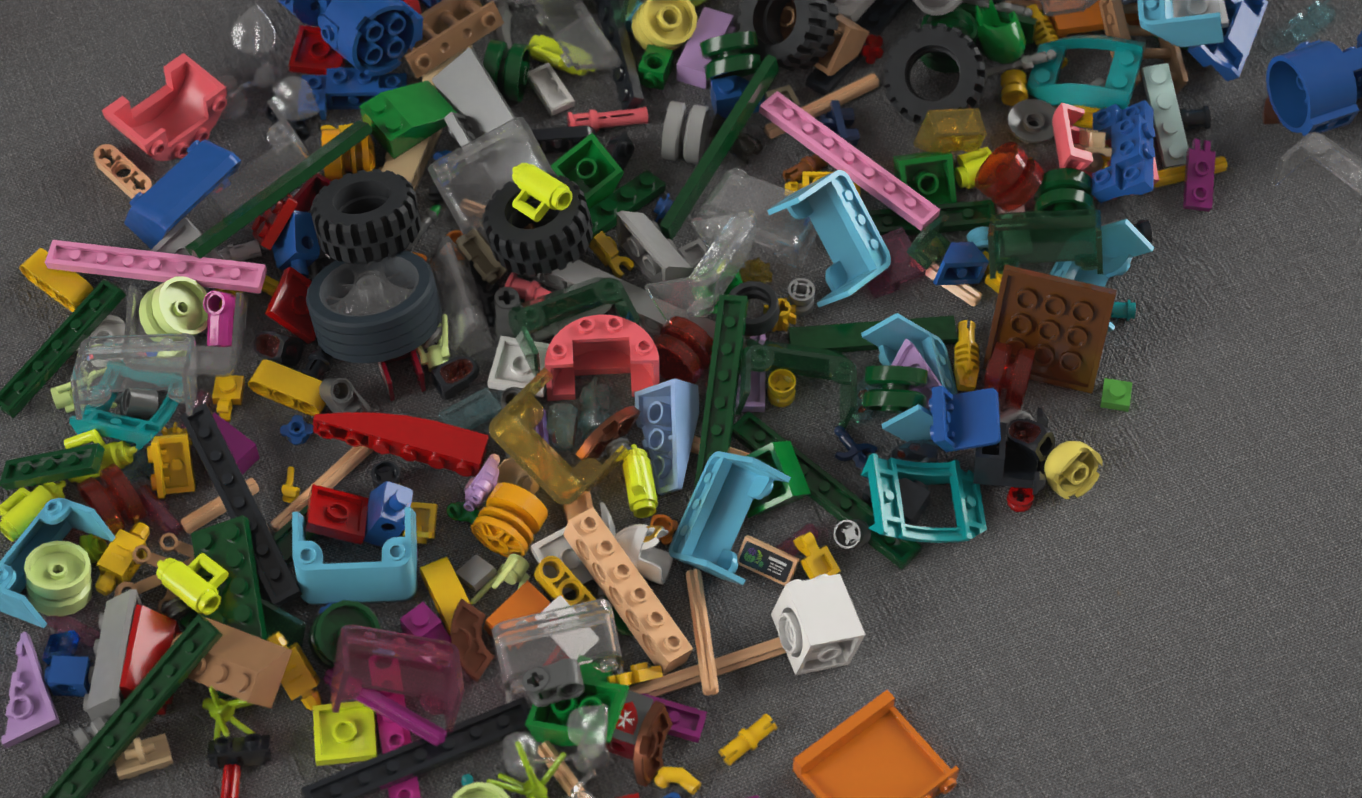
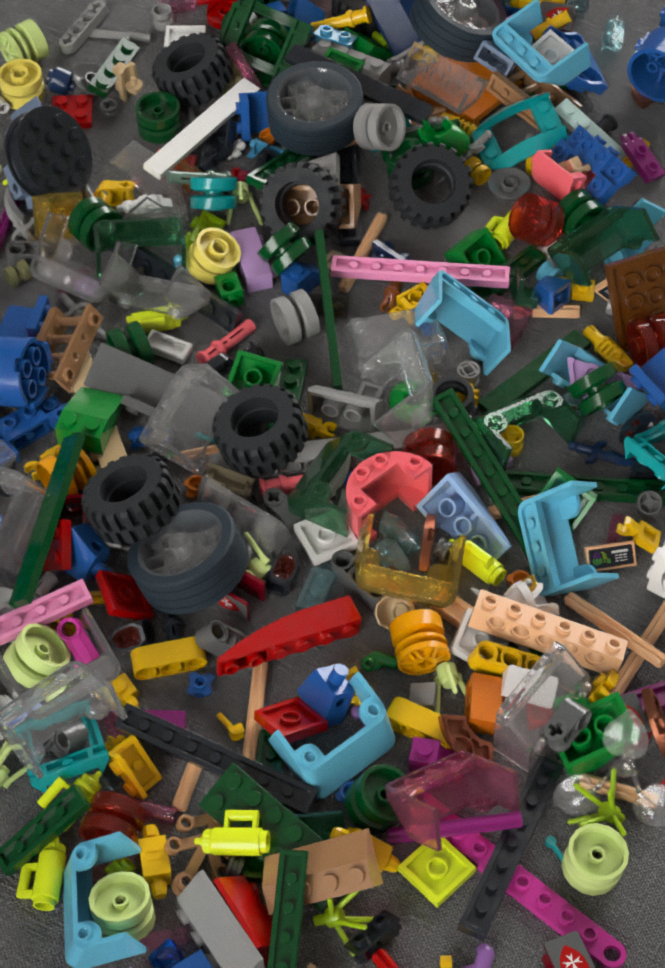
camera: 35 degrees left, 5 degrees down
black wheel [371,460,402,489] -> none
lavender helmet [463,454,500,512] -> none
neon yellow piece [512,163,573,222] -> none
blue plate [653,193,674,222] -> none
clear yellow slope [914,108,987,153] -> none

